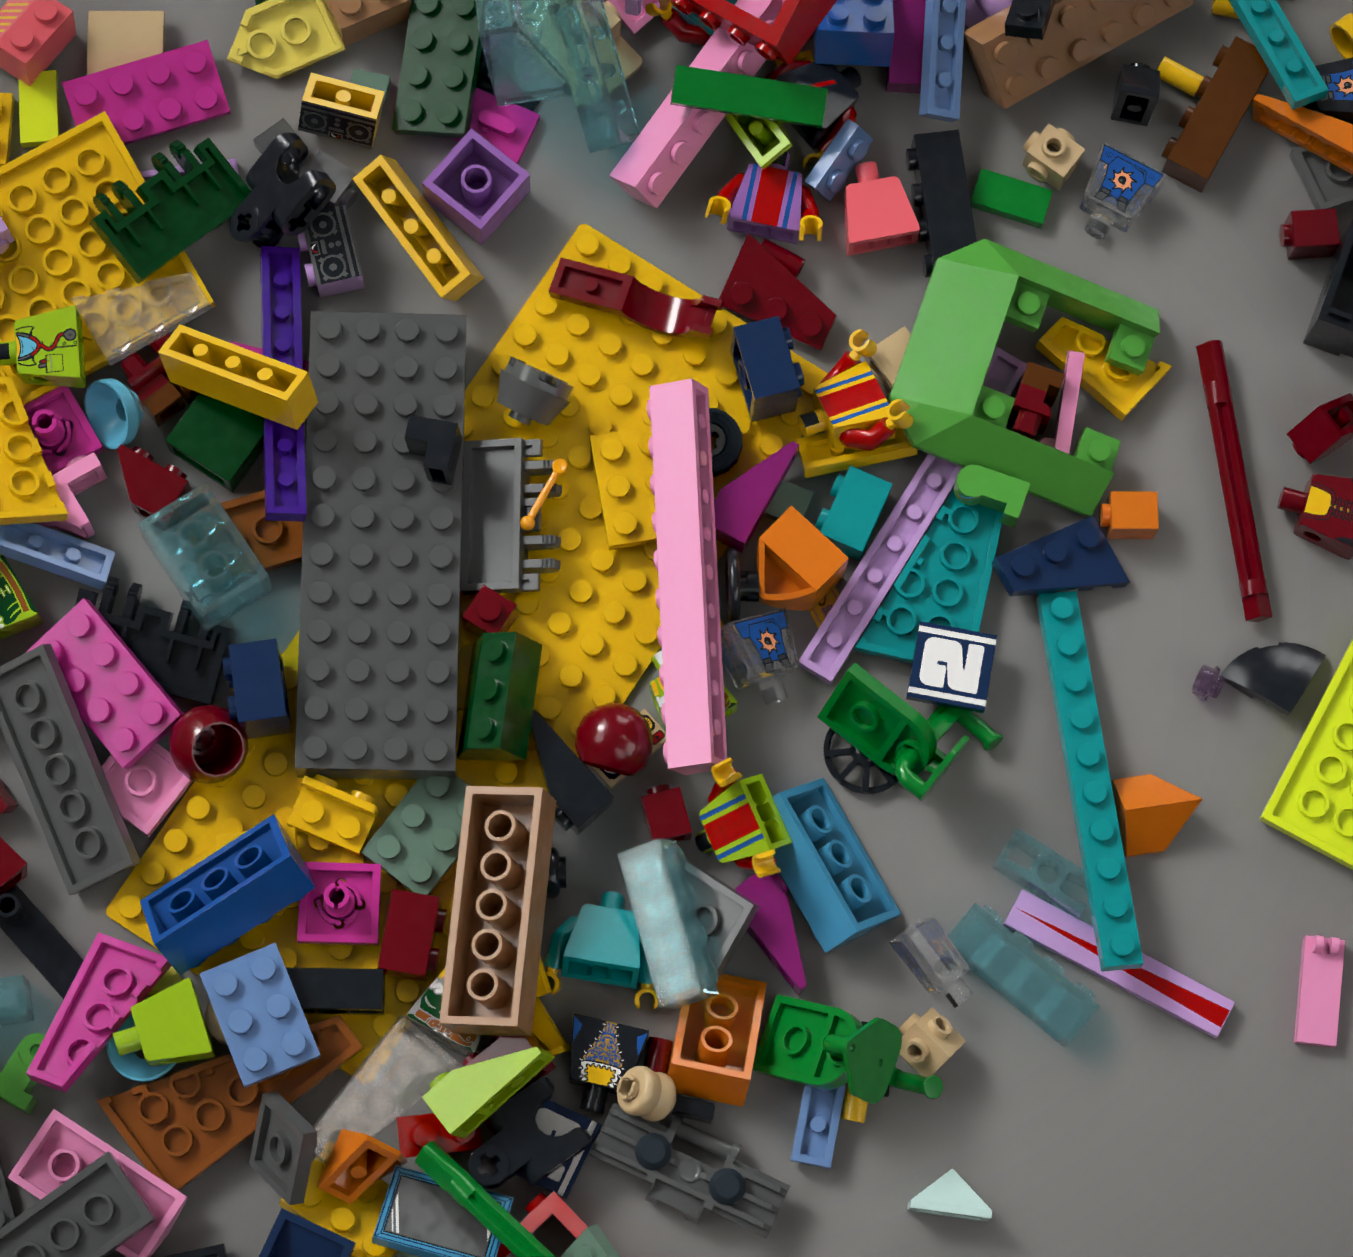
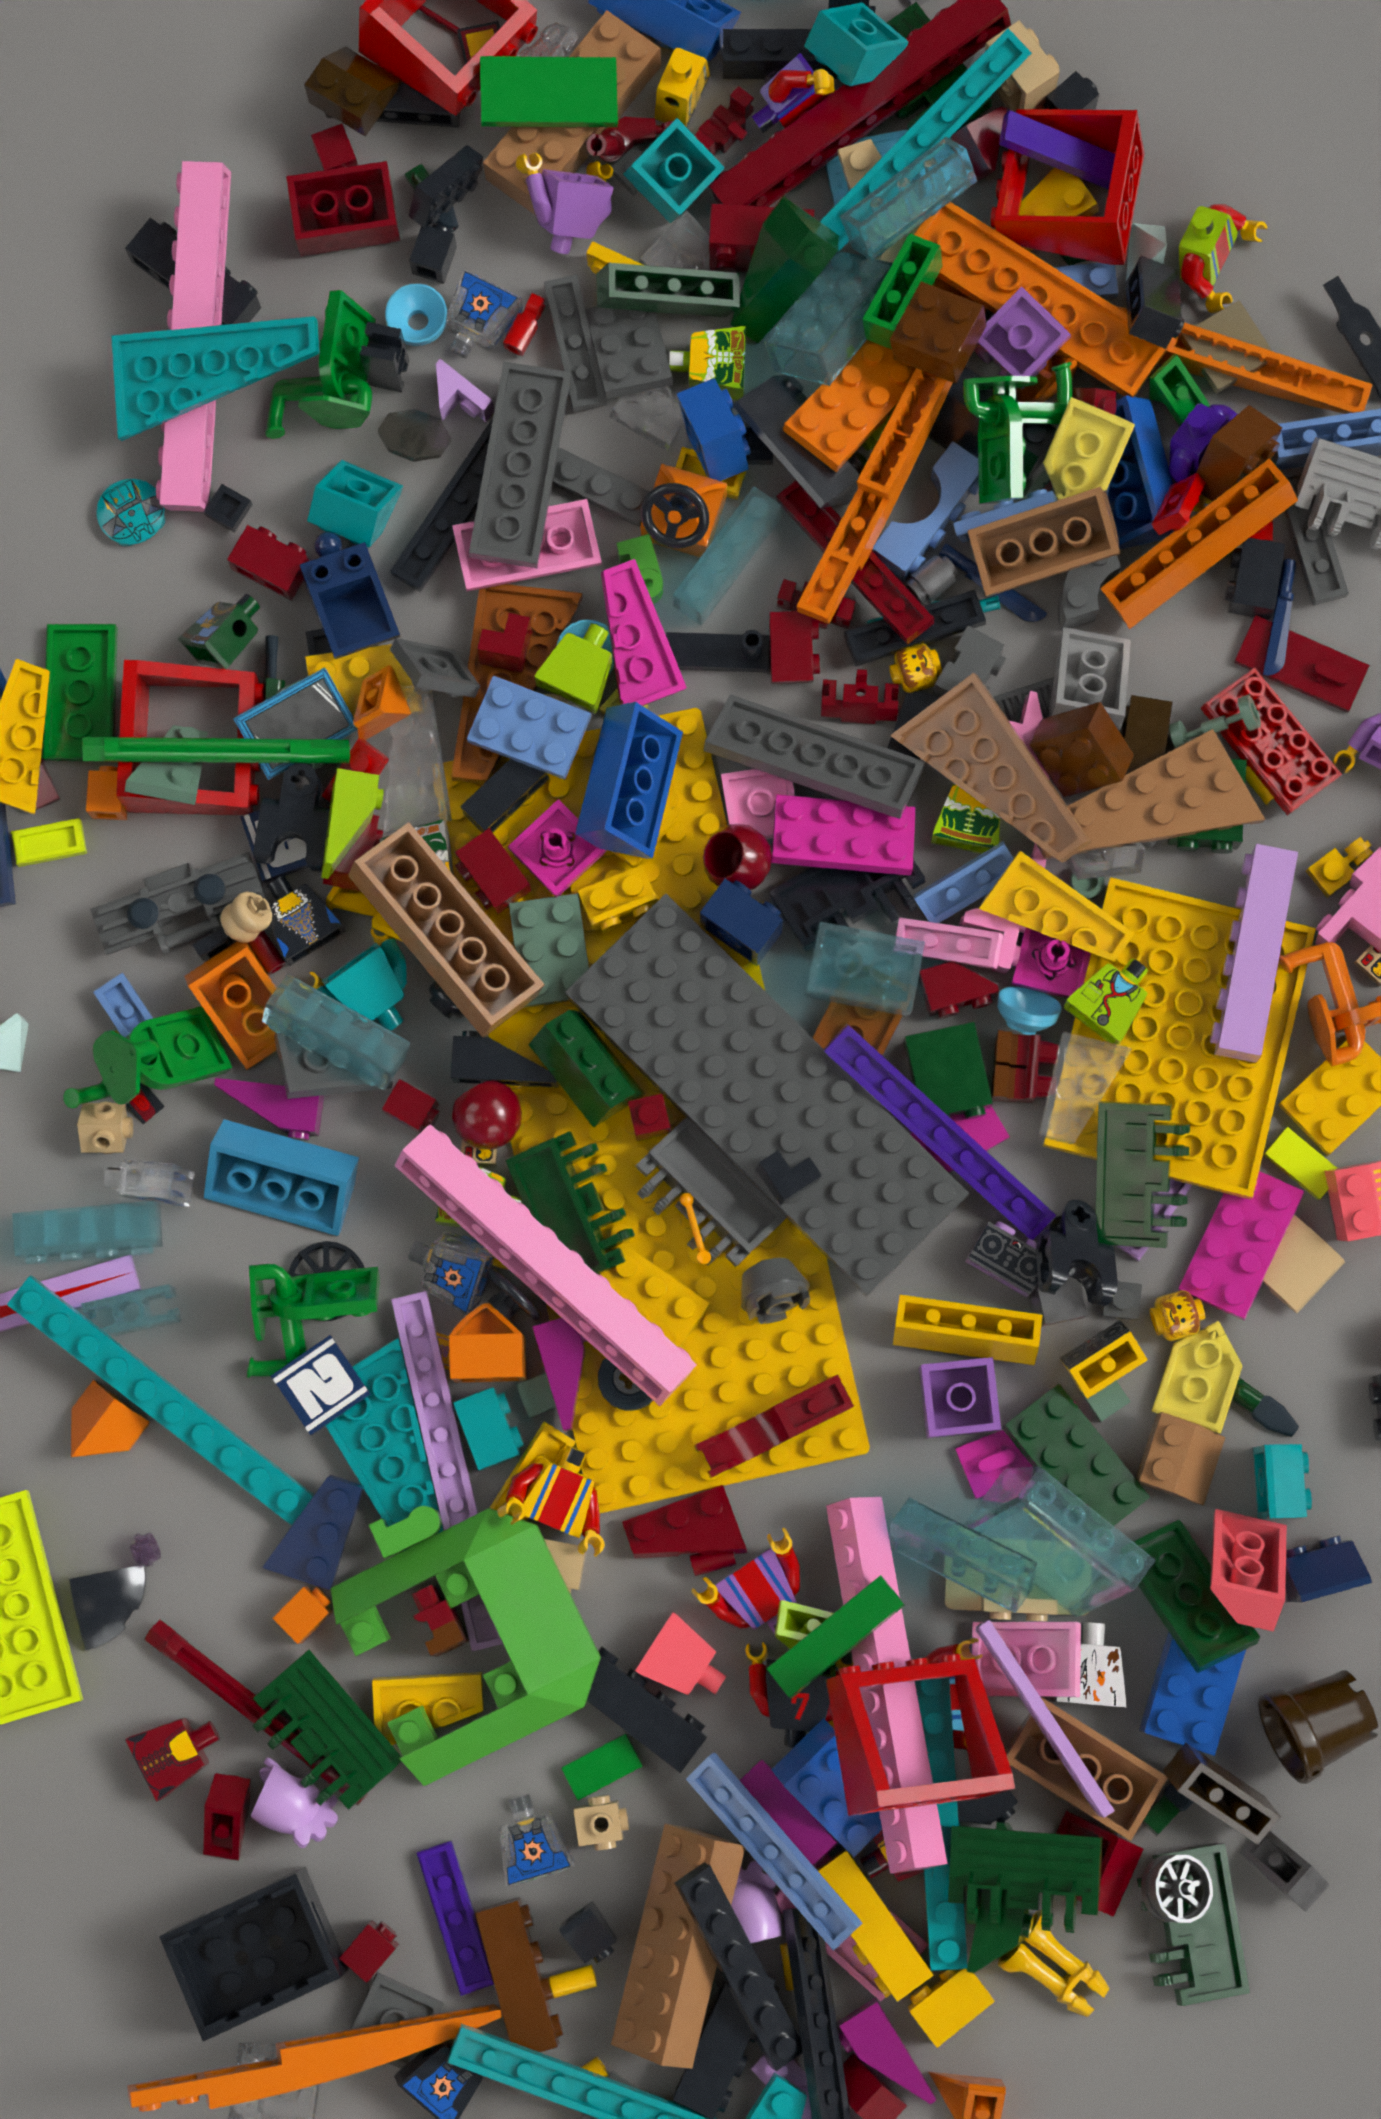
camera: 145 degrees right, 5 degrees up
yellow brick [158,324,319,430] -> none
torso [695,757,792,878] -> none
dark blue brick [730,316,804,422] -> none
medium blue plate [804,119,874,201] -> none
bright pink hinge [1038,350,1085,454] -> none
none -> lavender piece [250,1757,338,1848]
none -> dark green hinge [252,1649,402,1810]
none -> dark purple tile [416,1840,494,1996]
none -> dark red piece [477,613,532,673]
none -> dark green hinge [505,1131,635,1274]
none -> bright pink plate [893,917,1003,969]
none -> yellow head [1150,1290,1205,1341]

